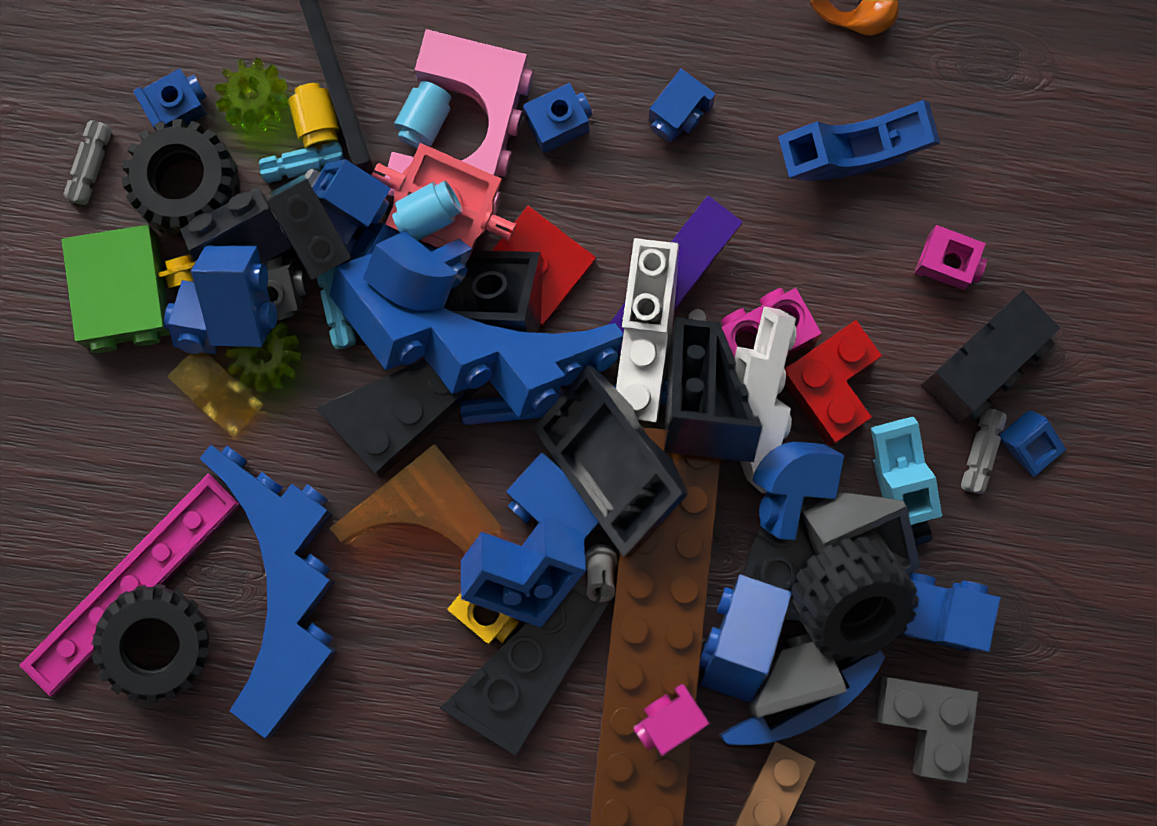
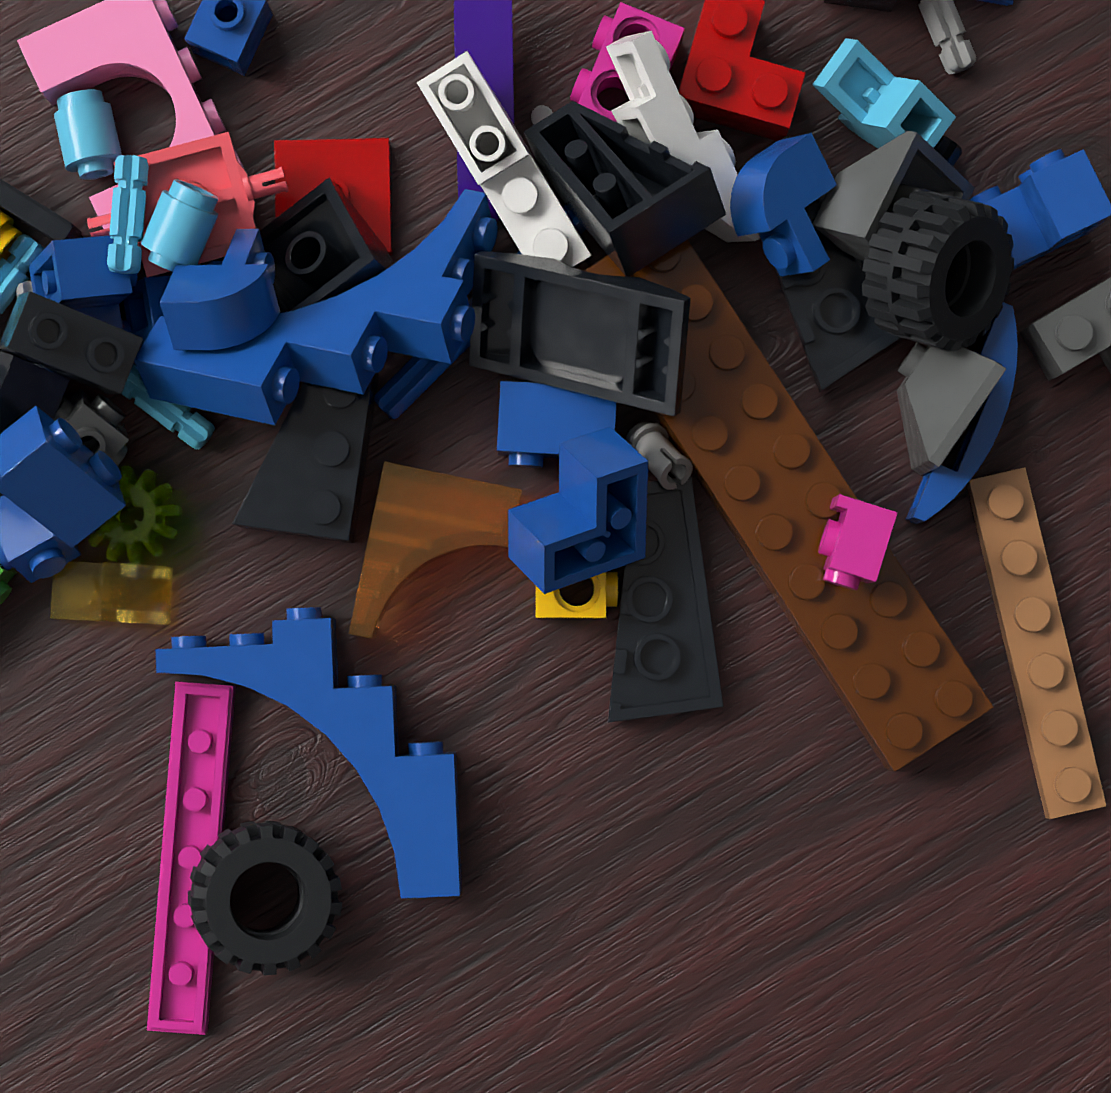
camera: 40 degrees left, 5 degrees up
brick [699,575,791,702] -> none
none -> medium azure axle [107,155,149,274]

